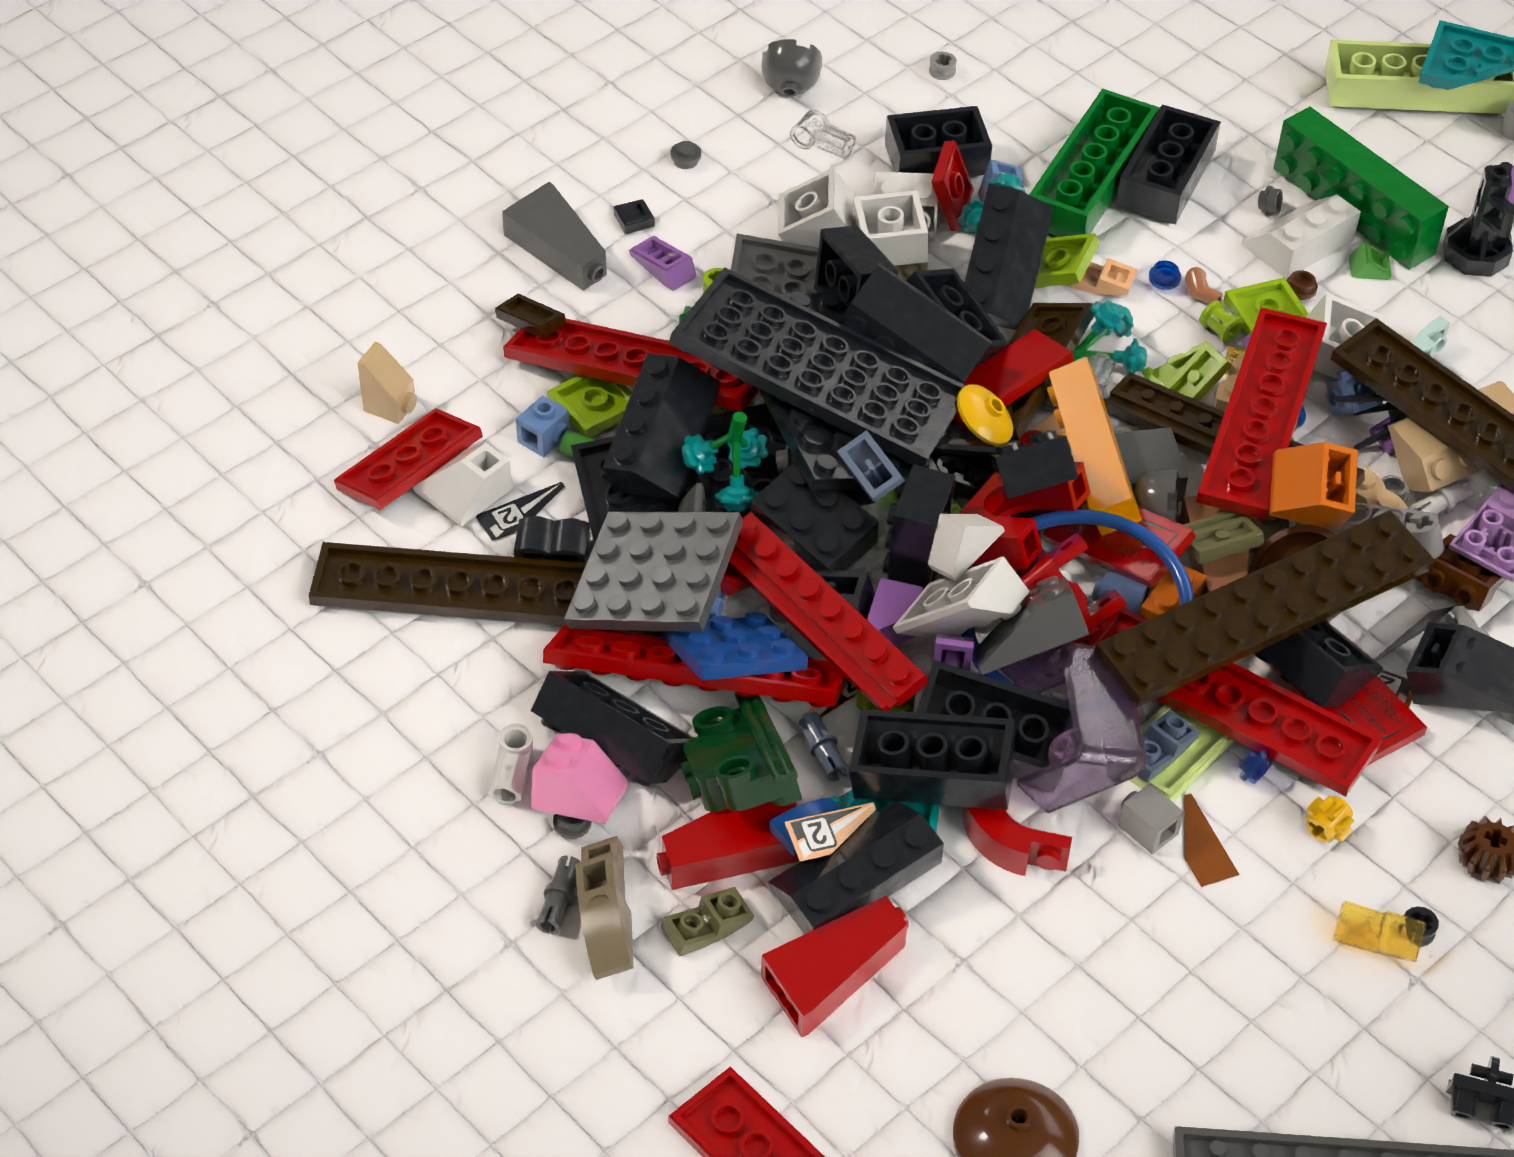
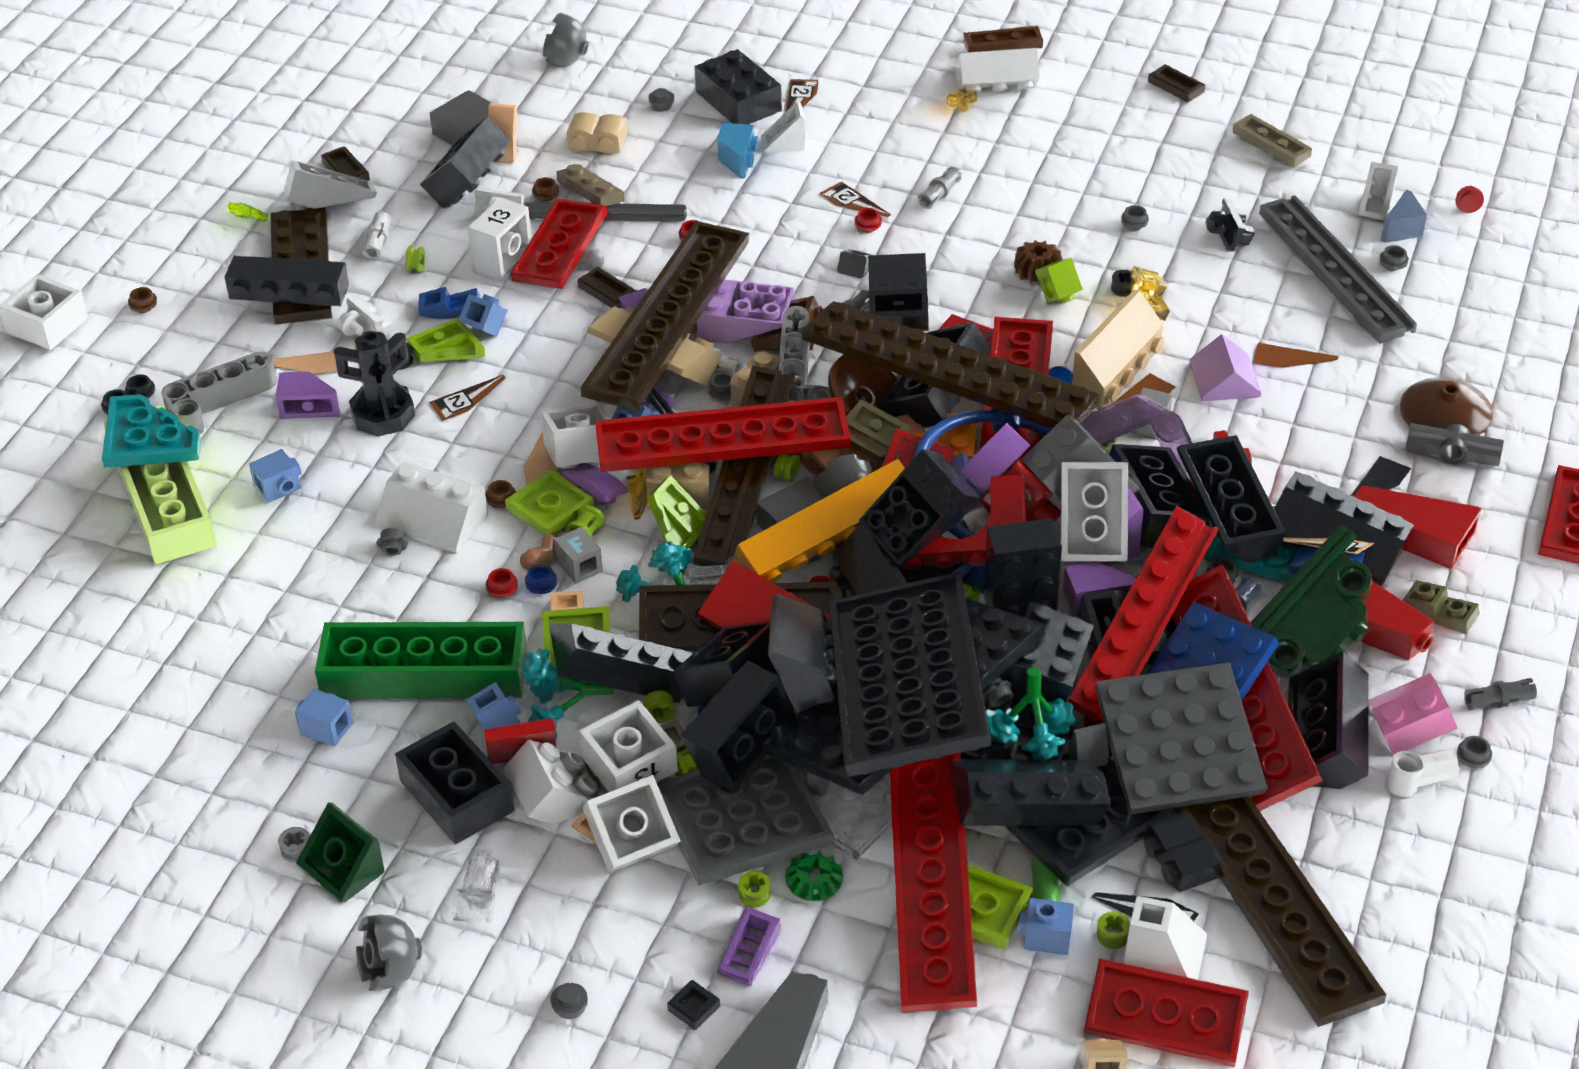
camera: 115 degrees left, 5 degrees down
dark brown tile [495,293,566,339] -> none
dark tan slope [575,836,634,980] -> none
sand blue slope [837,430,905,502] -> none
white slope [928,514,1005,581] -> none
yellow dish [957,384,1013,446] -> none
black brick [1116,104,1221,225] -> none
orange slope [1269,442,1358,531] -> none
green brick [1273,106,1449,270] -> none
yellow gear [1305,795,1354,843] -> none
bright green slope [1349,242,1392,280] -> none
light aqua slope [1412,315,1450,358] -> none
none -> medium blue brick [249,449,302,503]
none -> medium blue brick [295,689,353,747]
none -> dark green slope [296,802,385,902]
none -> sticker [430,375,506,420]
none -> red plate [485,568,518,598]
none -> light grey brick [554,526,603,584]
none -> medium lavender slope [960,423,1031,493]
none -> lime brick [1035,257,1083,305]
none -> slope [1072,289,1165,410]
none -> lime bush [1096,911,1130,949]
none -> lavender slope [1190,334,1261,401]
none -> dark orange sticker [1253,343,1339,368]
none -> black sticker [1352,456,1411,496]
none -> dark grey piece [1405,423,1504,466]
none -> dark grey plate [1456,736,1493,768]

